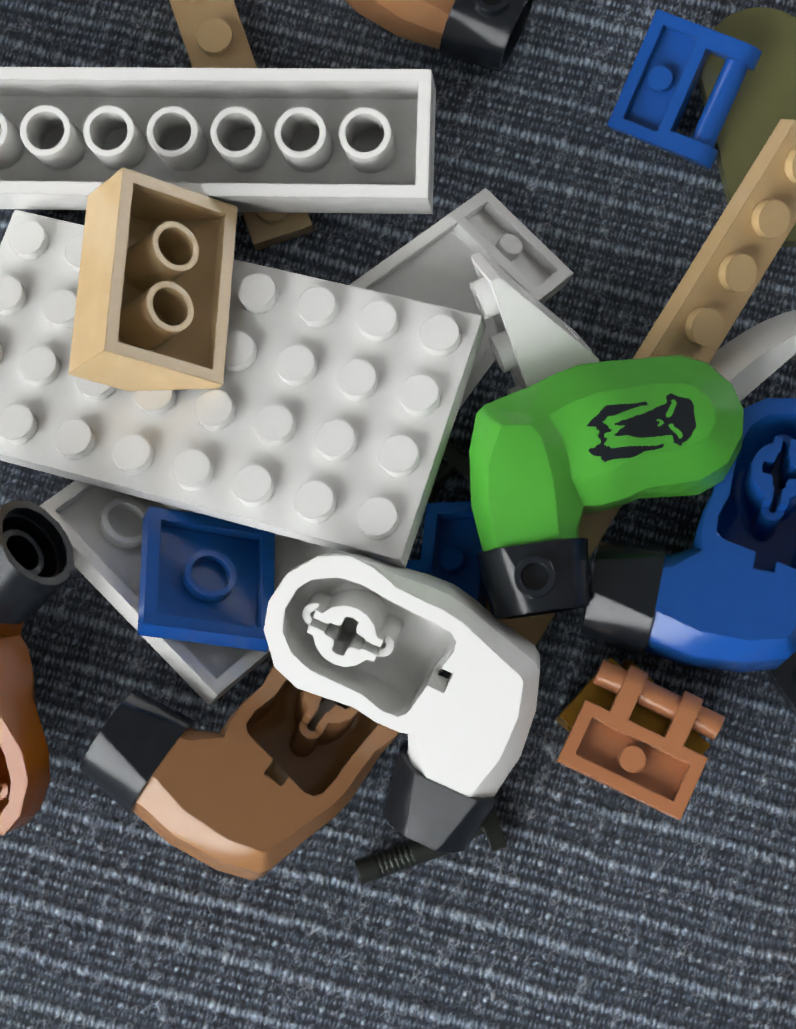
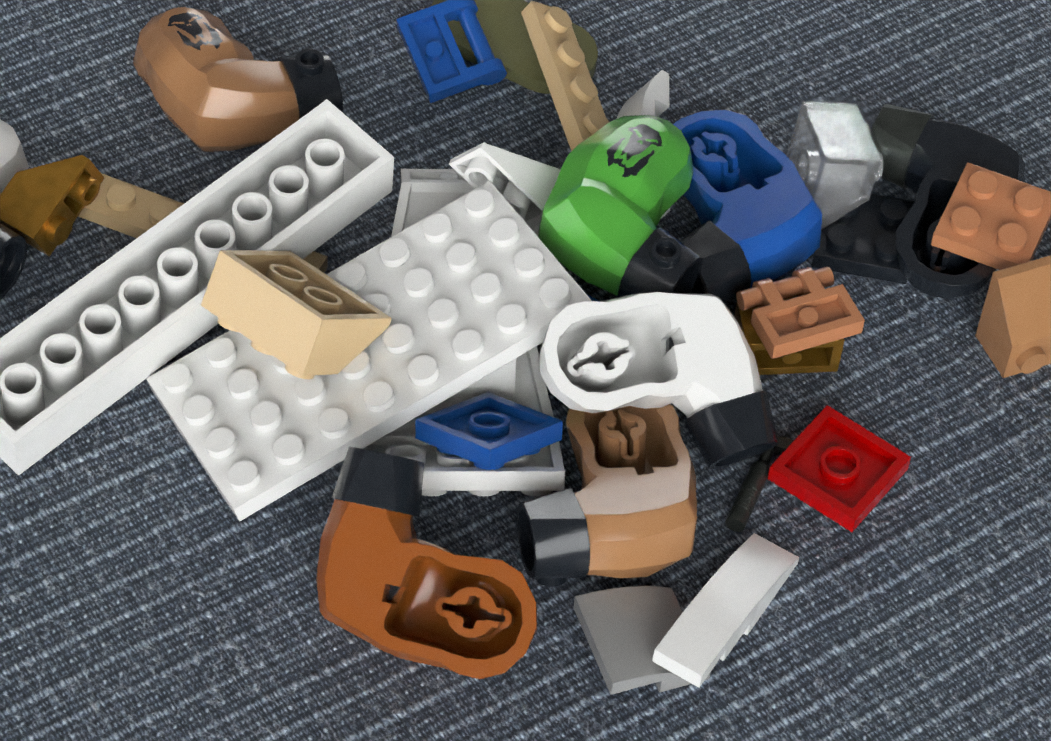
camera: 55 degrees left, 30 degrees down
none -> light grey slope [573,586,711,695]
none -> white slope [652,533,799,688]
none -> red plate [767,405,911,532]

